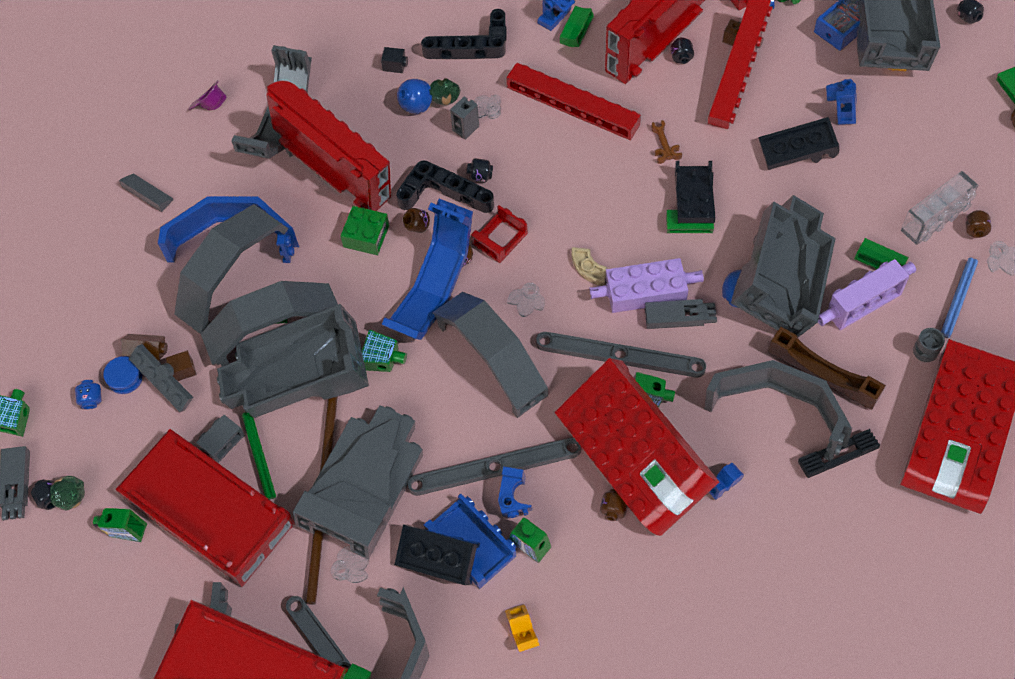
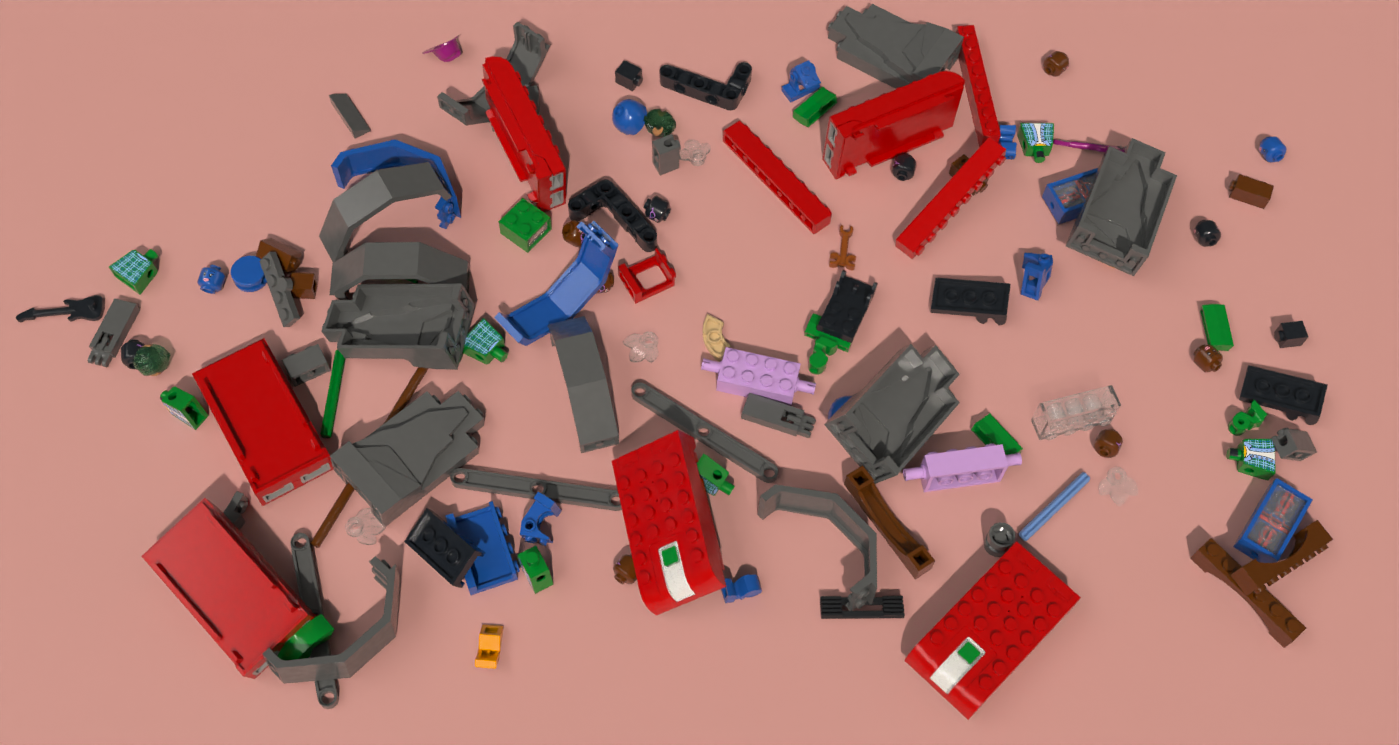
camera: 15 degrees right, 0 degrees up
none -> green leg [808,336,838,375]

